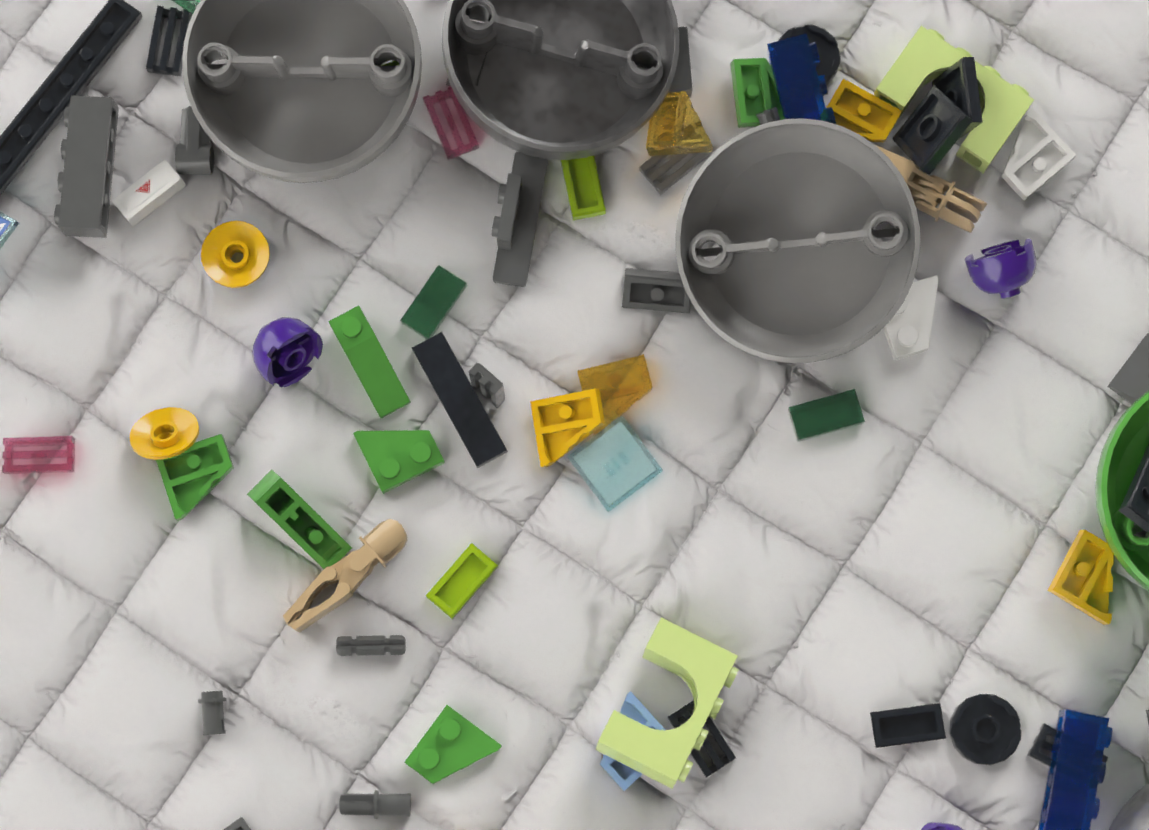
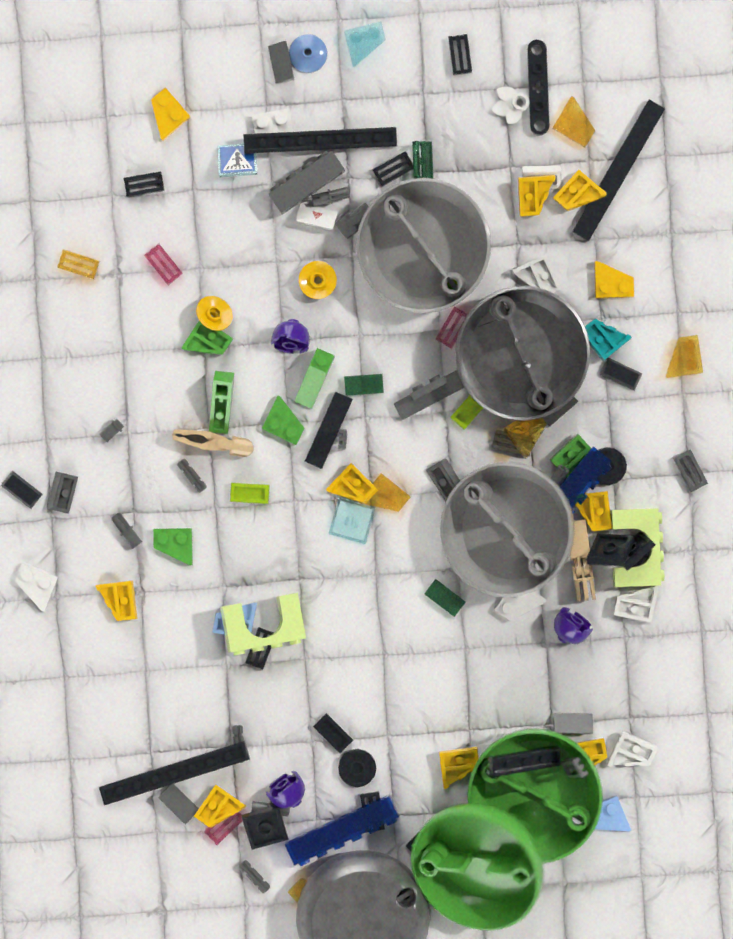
camera: 55 degrees right, 10 degrees up
none -> dark grey axle [311,187,350,207]

